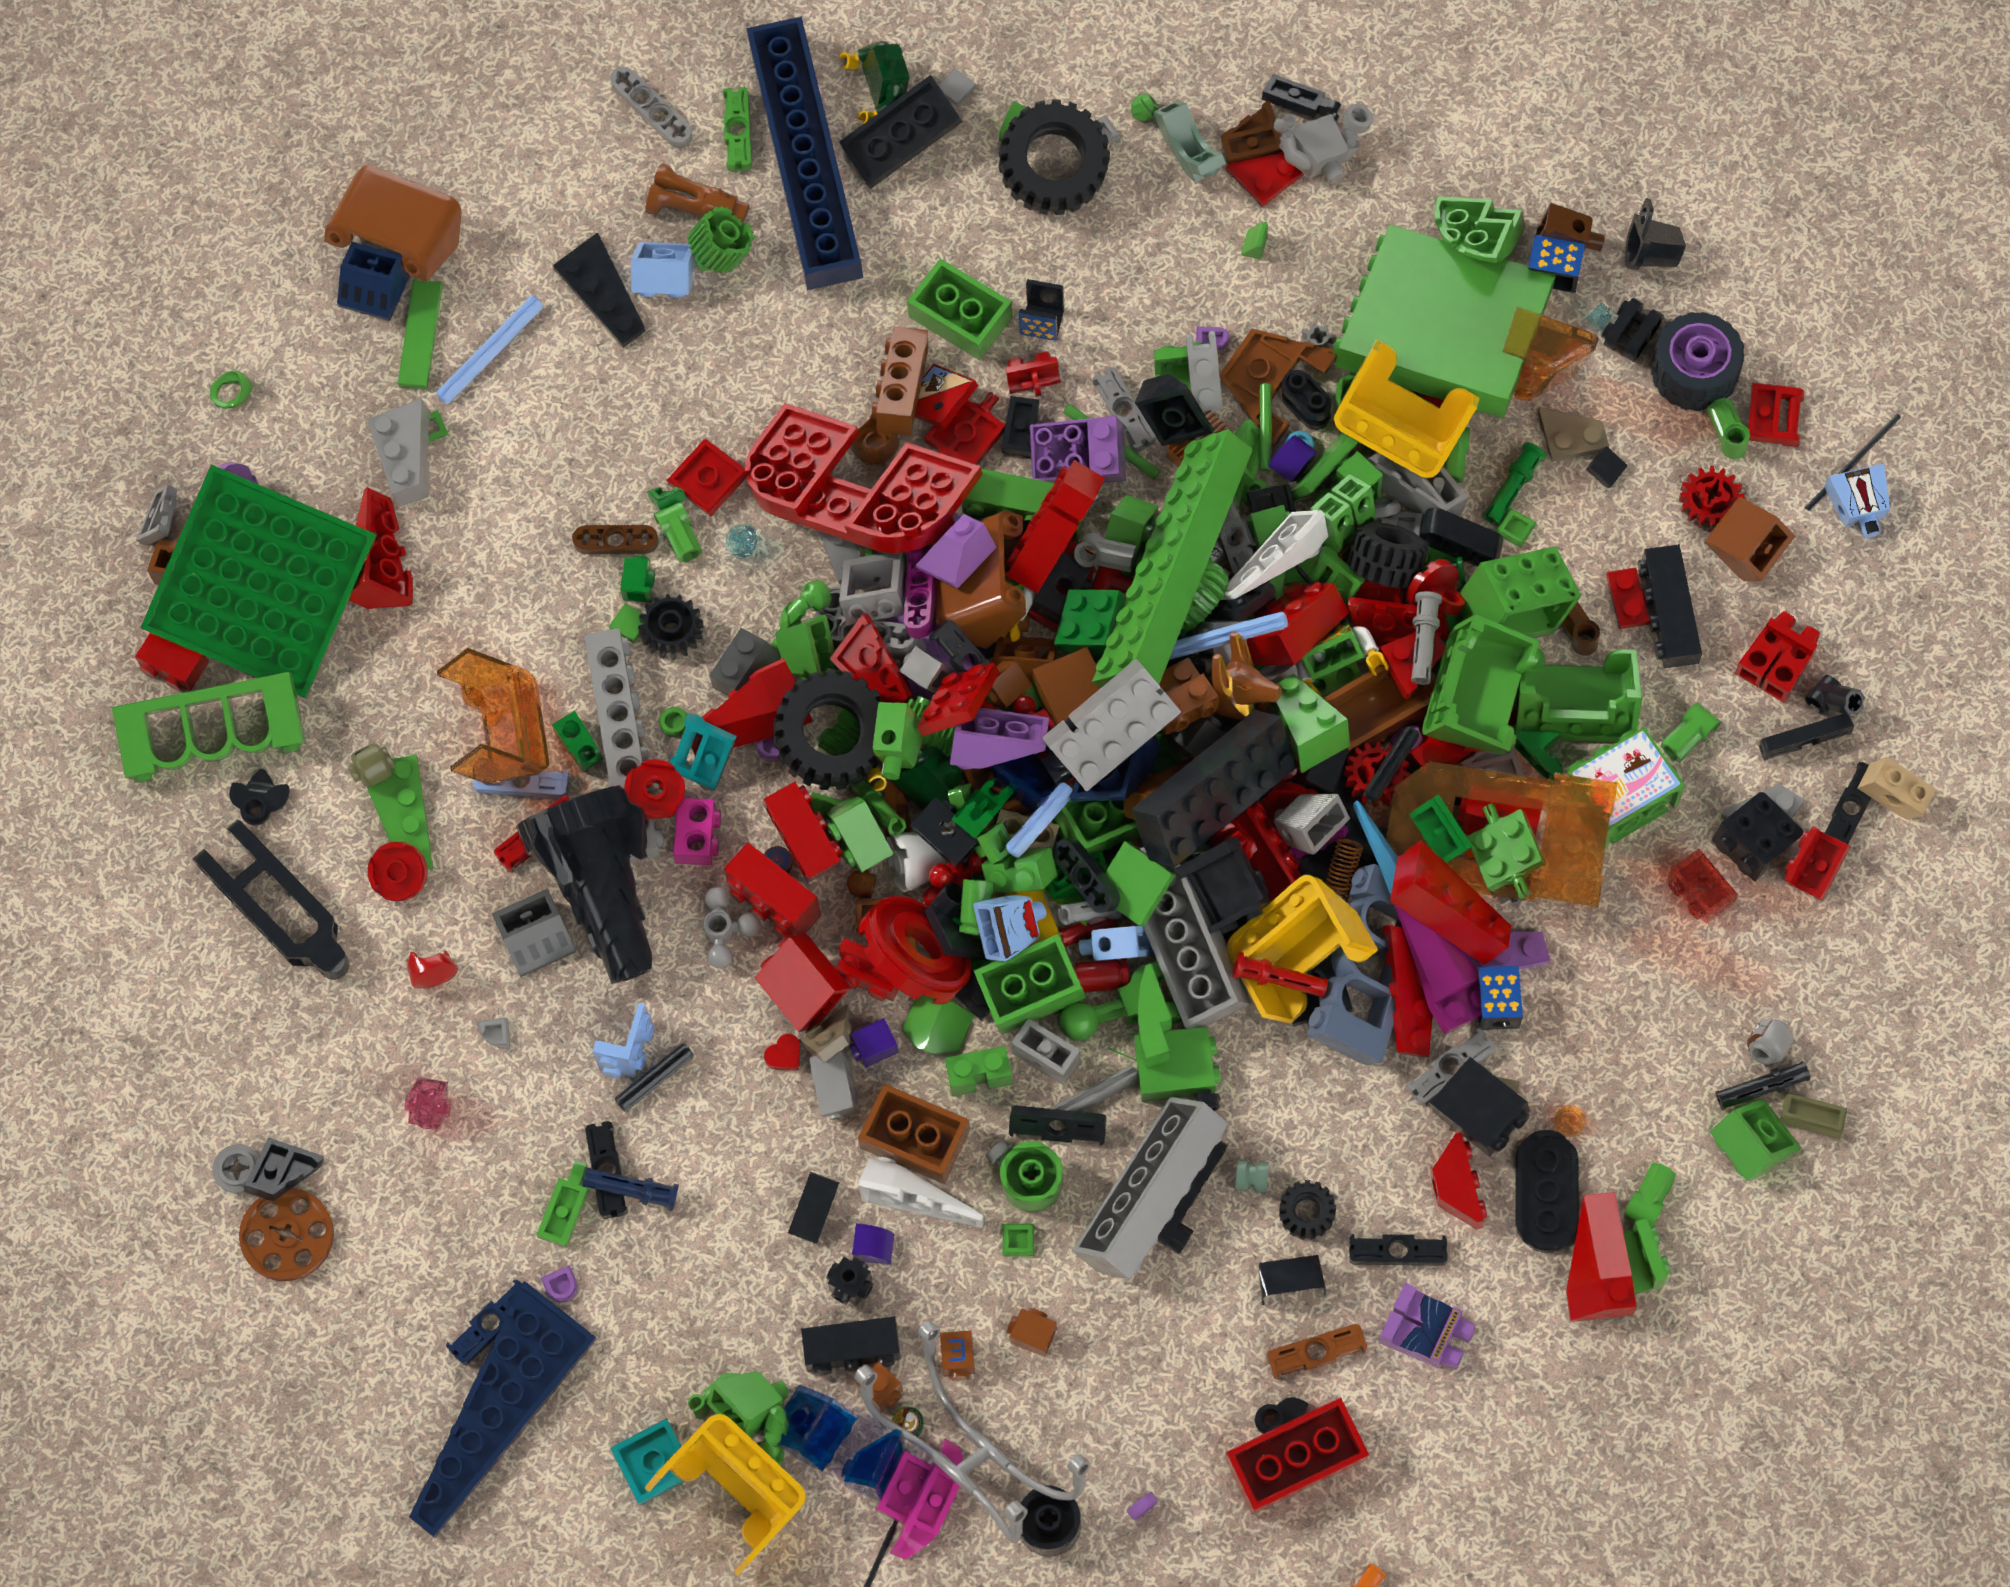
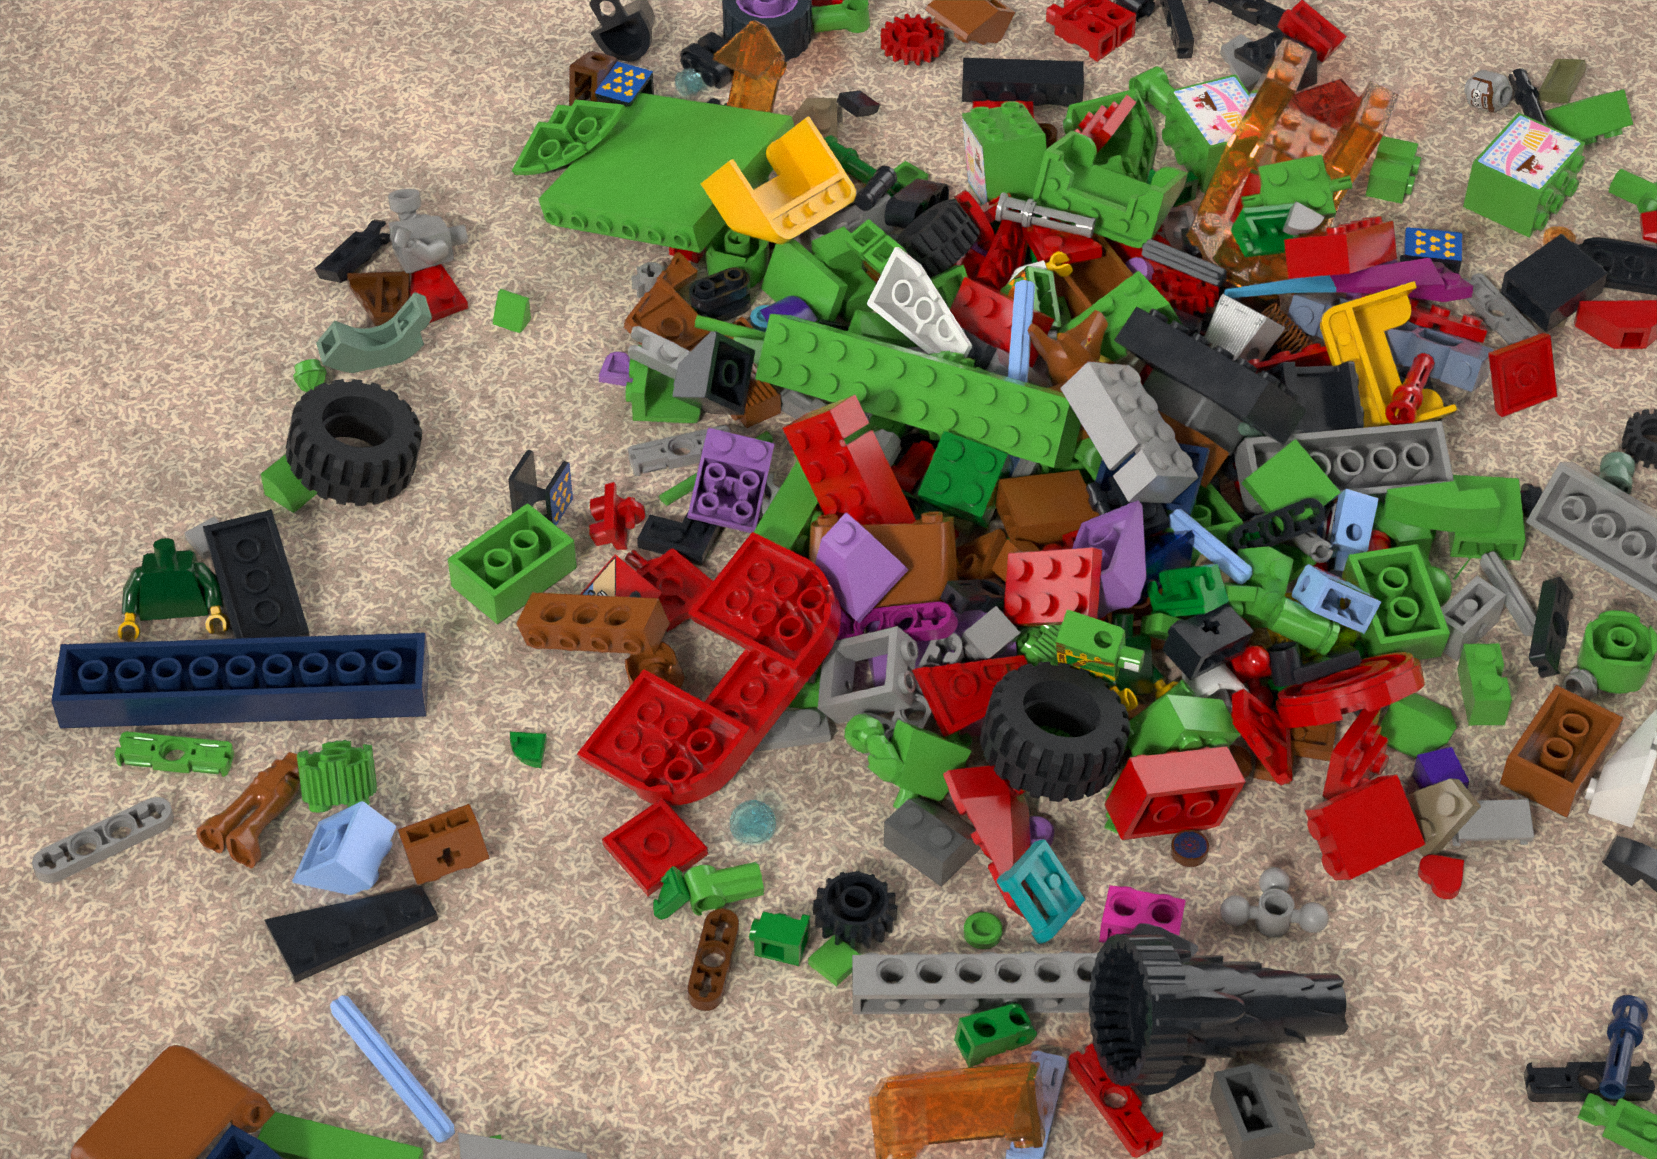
camera: 85 degrees left, 20 degrees down
light blue bracket [593,1003,654,1079] -> none
black axle [615,1043,693,1112] -> none
red plate [624,759,685,820] -> none
red brick [724,842,821,938] -> none
none -> dark orange brick [398,803,490,885]
none -> green tile [510,731,547,769]
none -> black piece [855,165,897,211]
none -> plate [1074,95,1136,154]
none -> red wing [1231,688,1293,786]
none -> light grey tile [1283,202,1324,235]
none -> bright green brick [1366,136,1421,204]
none -> container [1463,113,1585,238]
none -> red tile [1488,333,1558,417]

